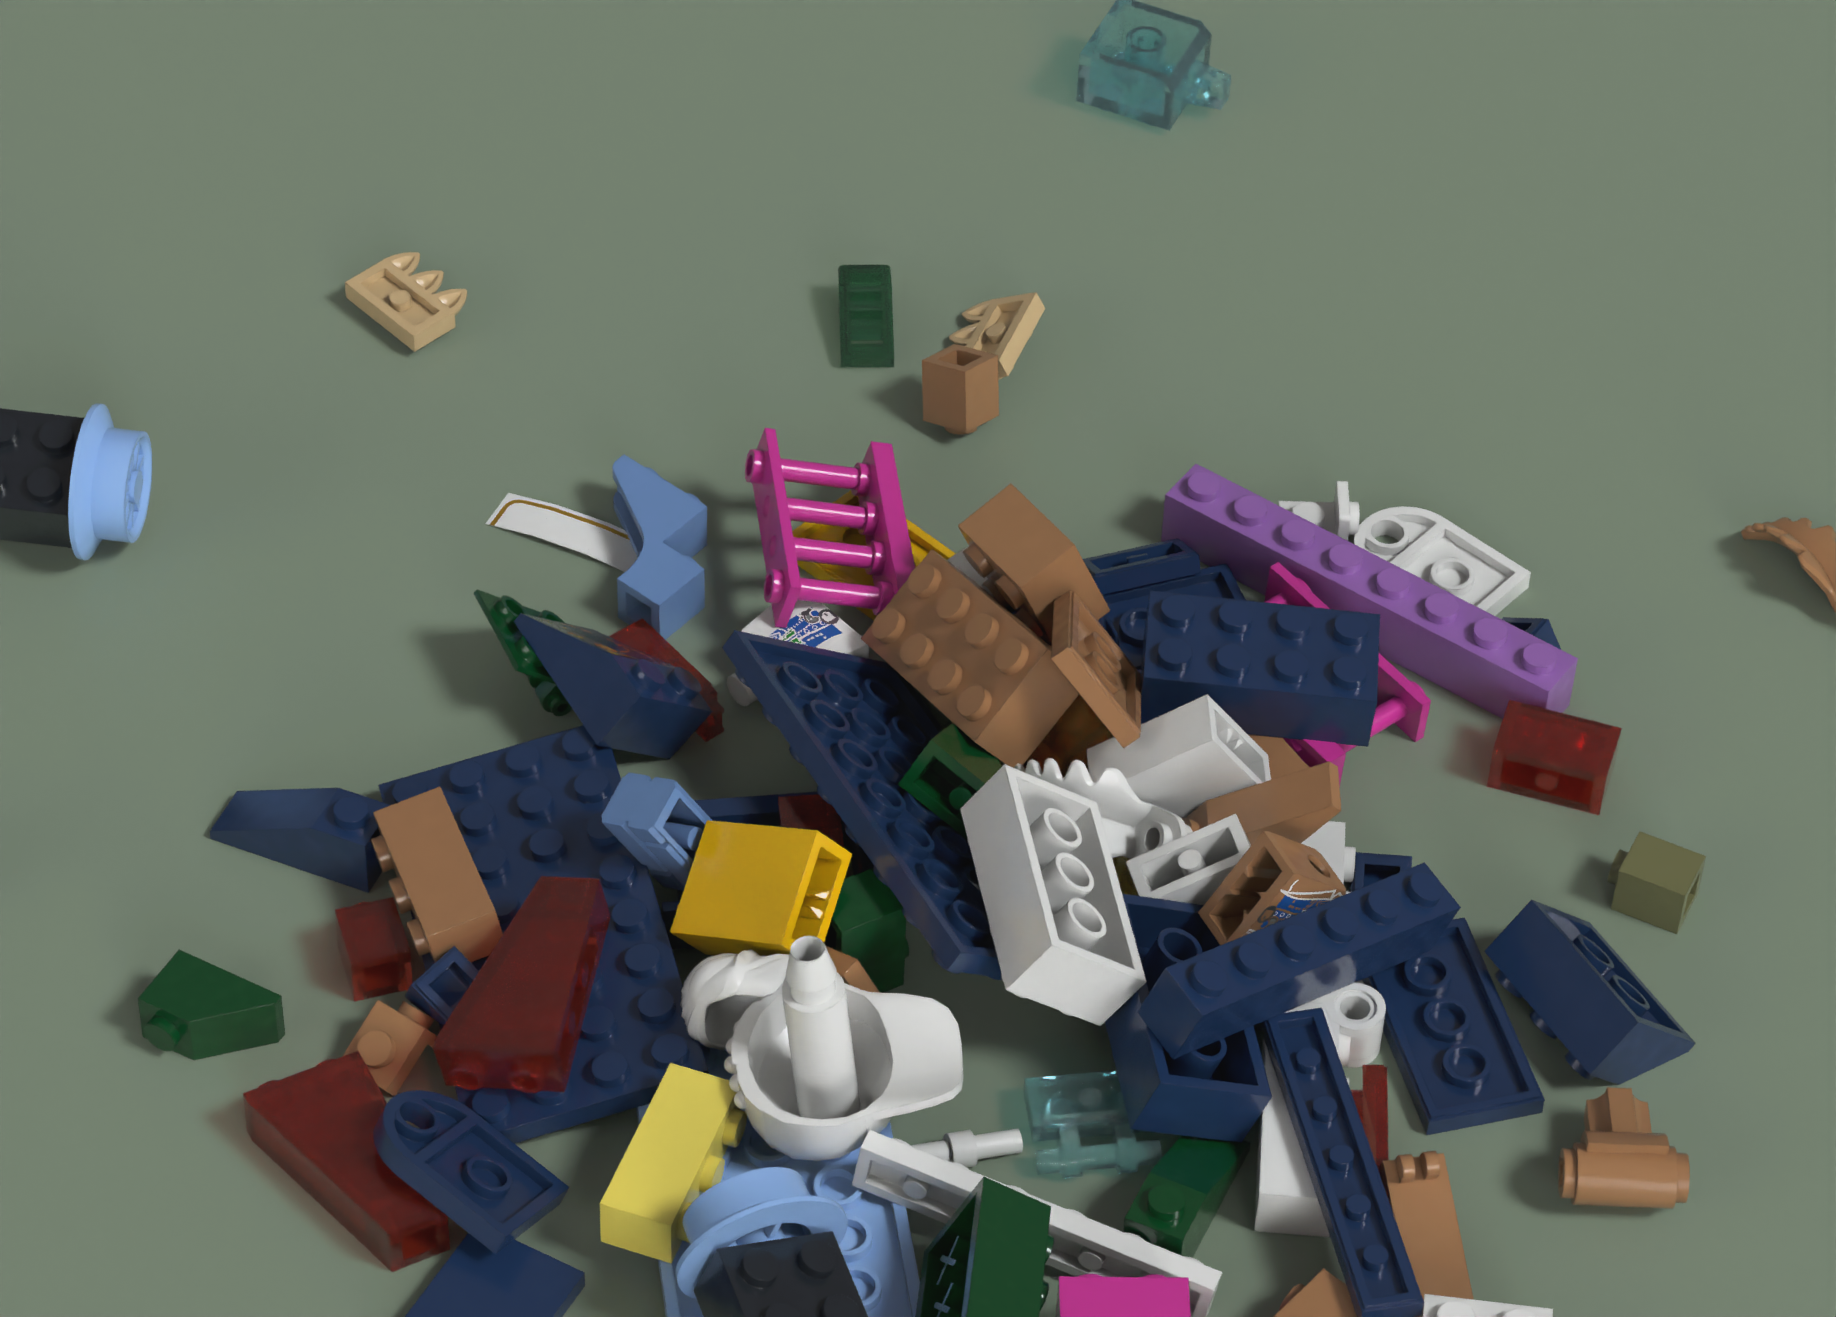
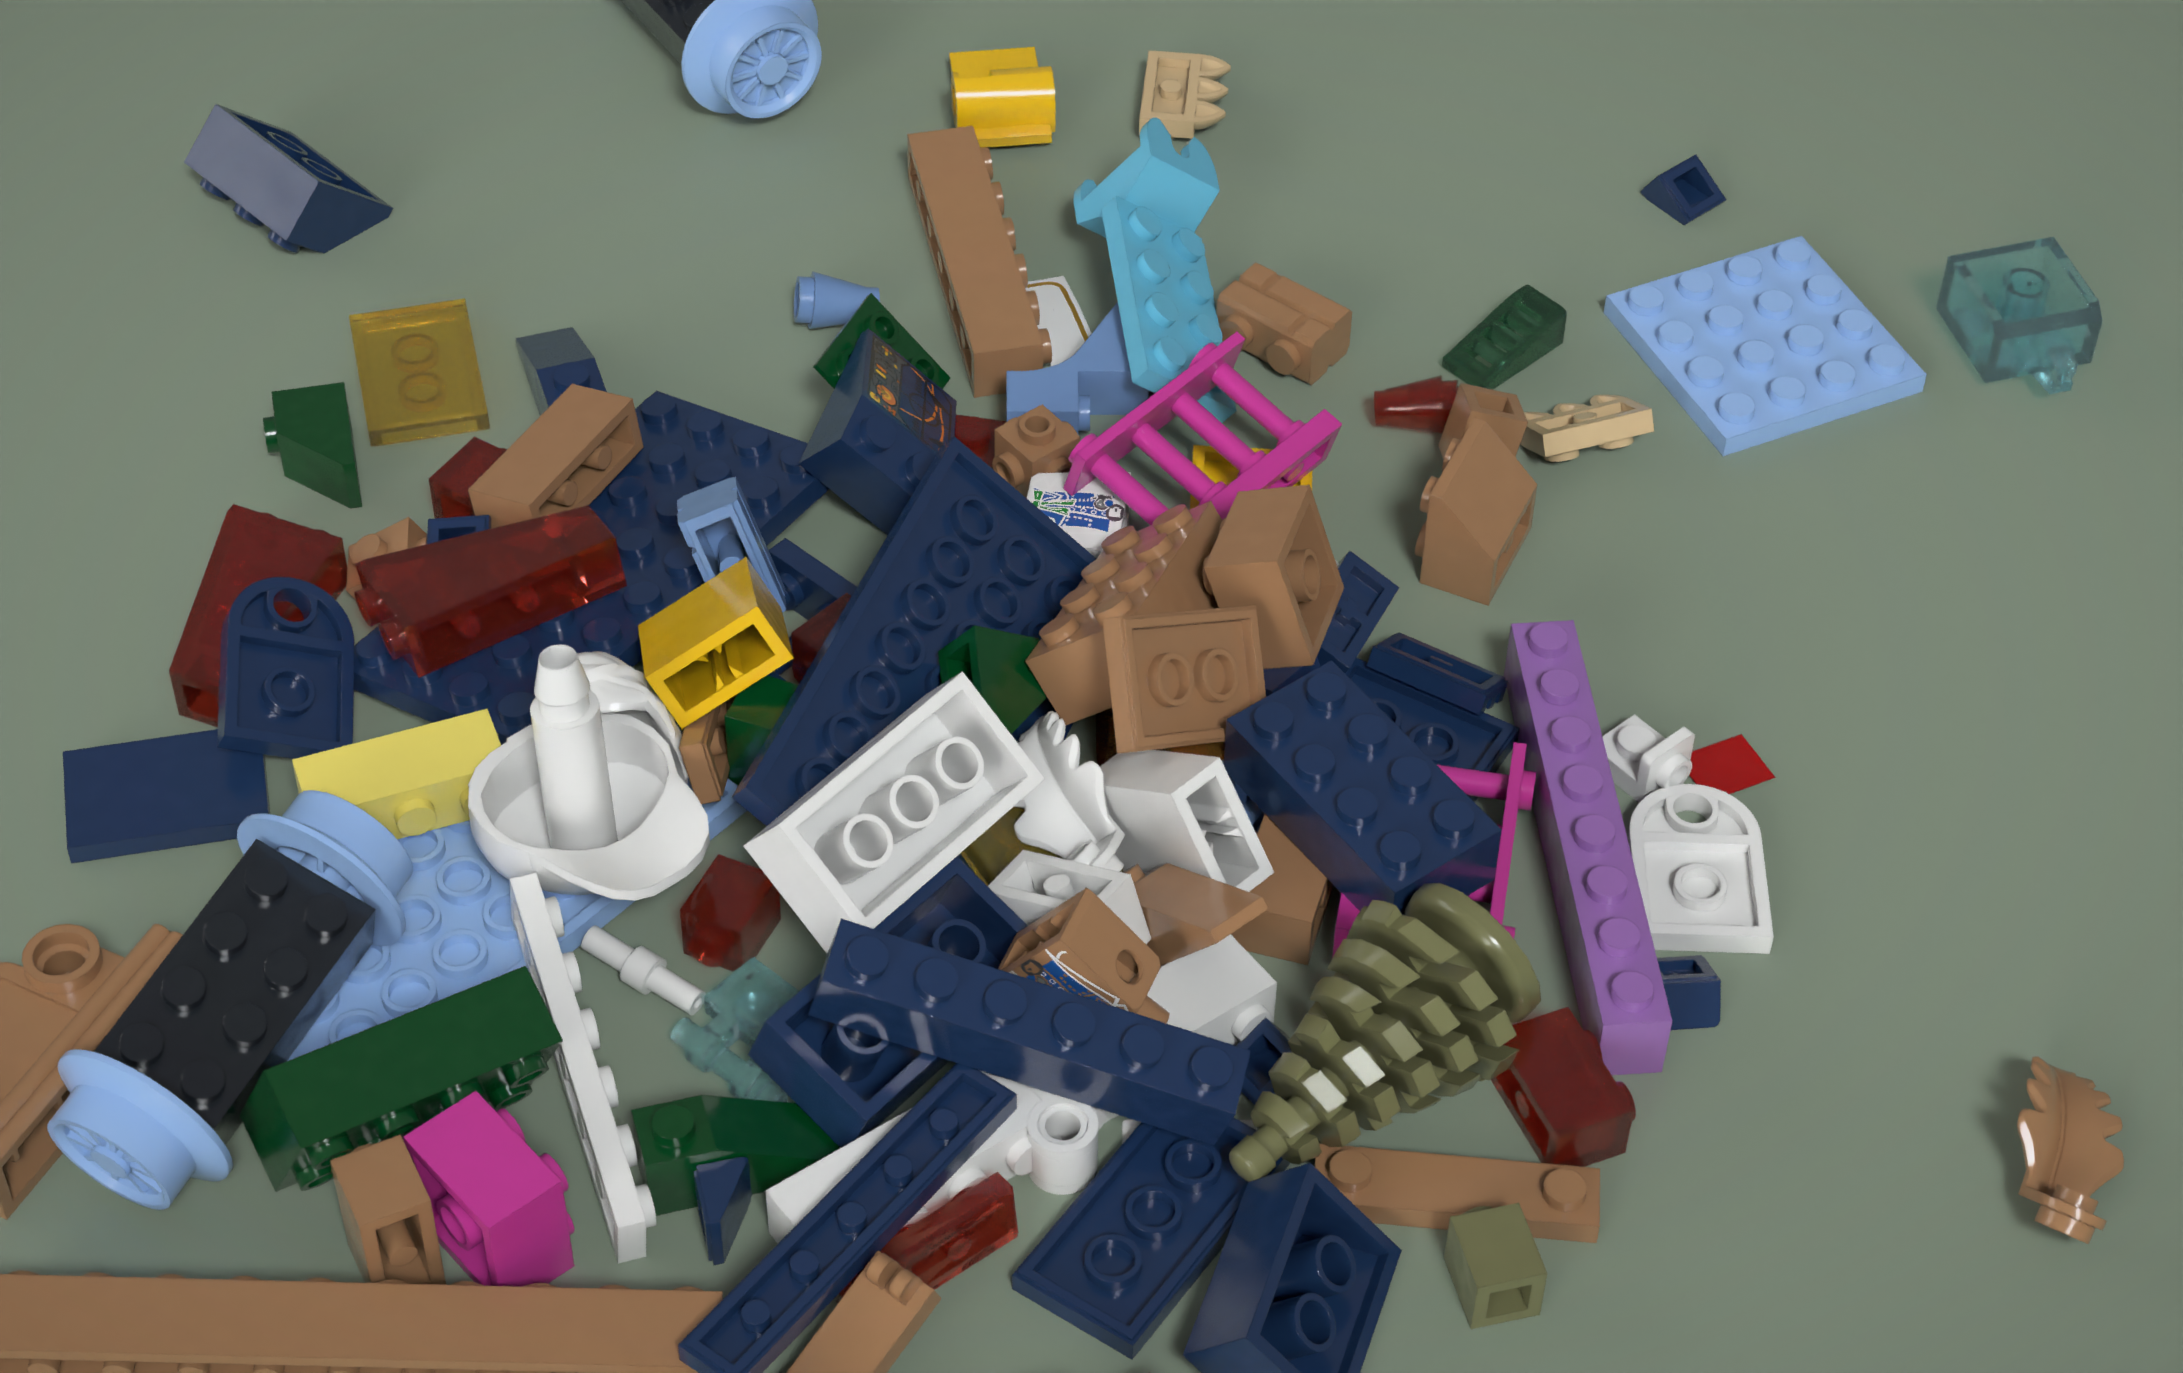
camera: 50 degrees right, 0 degrees up
none -> clear yellow tile [349,298,490,447]
none -> clear red brick [680,854,781,976]
none -> dark blue slope [694,1157,752,1266]
none -> medium blue cone [793,271,880,329]
none -> medium nougat brick [907,126,1052,398]
none -> yellow piece [949,47,1056,148]
none -> medium nougat brick [992,404,1080,498]
none -> medium azure hinge [1073,118,1237,423]
none -> medium nougat brick [1216,262,1352,385]
none -> olive plant [1229,883,1541,1182]
none -> medium nougat plate [1314,1143,1600,1243]
none -> clear red cone [1374,375,1459,433]
none -> medium nougat slope [1415,418,1537,606]
none -> light blue plate [1604,236,1927,456]
none -> dark blue slope [1640,154,1726,226]
none -> red sticker [1689,734,1776,794]

